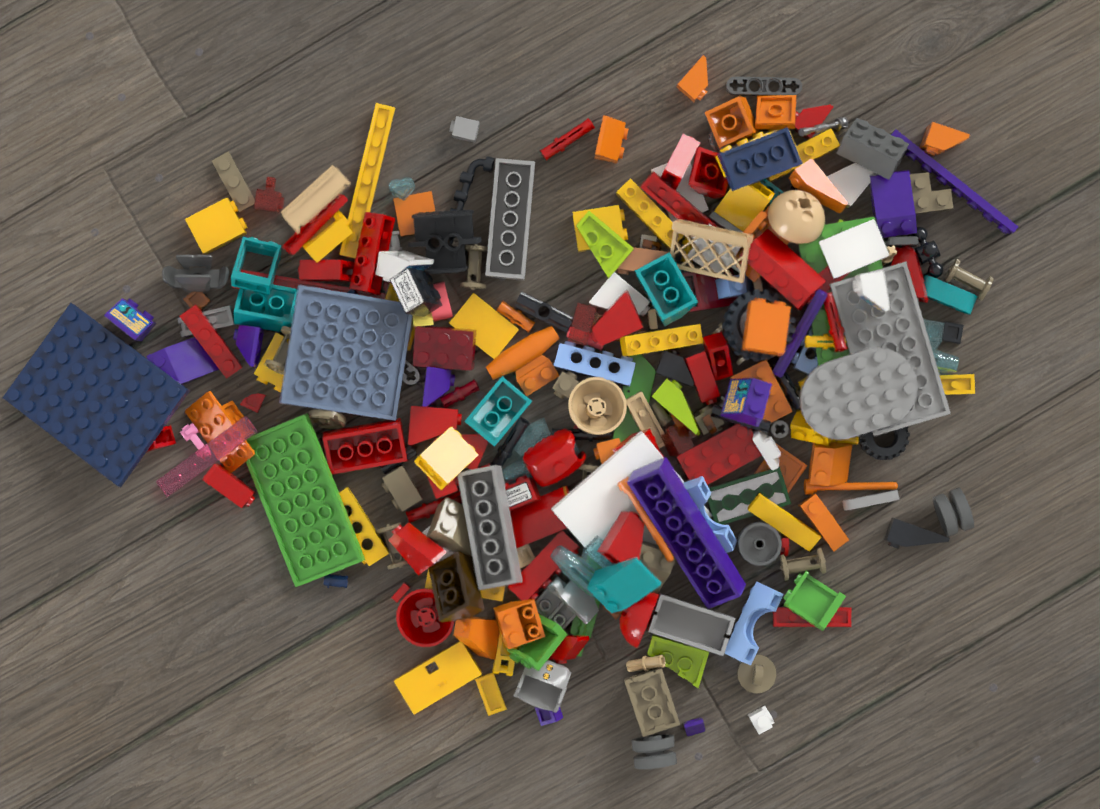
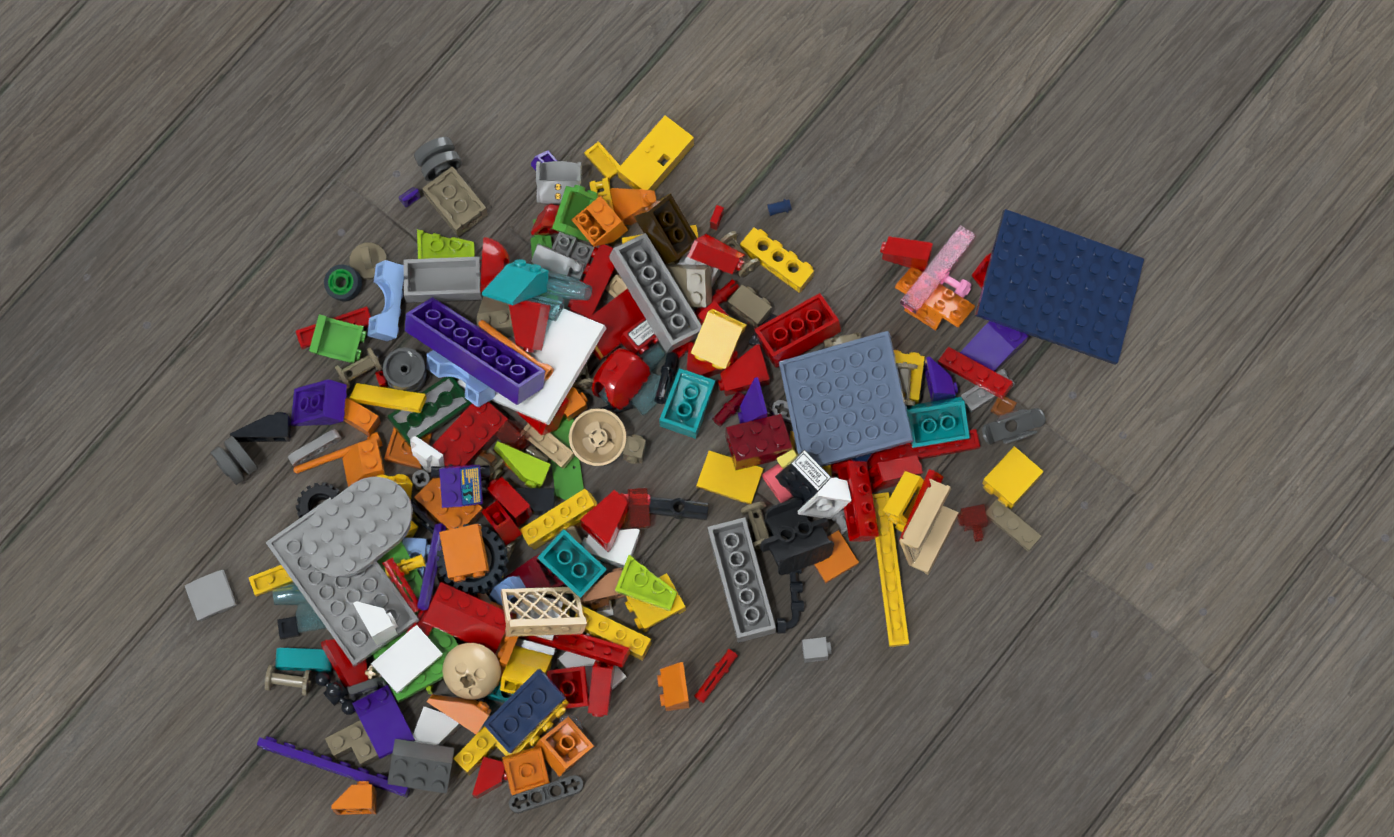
camera: 165 degrees right, 15 degrees down
slope [104,298,156,342] -> none
teal window [231,237,281,295] -> none
red tile [240,393,266,413] -> none
bright green plate [246,413,365,587] -> none
clear light blue tile [389,177,415,201] -> none
red piece [396,589,455,647] -> none
orange plate [485,326,560,396] -> none
orange pin [496,301,536,333] -> none
light blue brick [554,341,636,387] -> none
tan axle [626,655,666,672] -> none
orange slope [677,55,708,102] -> none
white brick [748,705,774,735] -> none
flat silver piece [799,117,848,136] -> none
none -> light grey slope [185,570,237,621]
none -> dark purple slope [291,379,347,426]
none -> wheel [324,264,362,302]

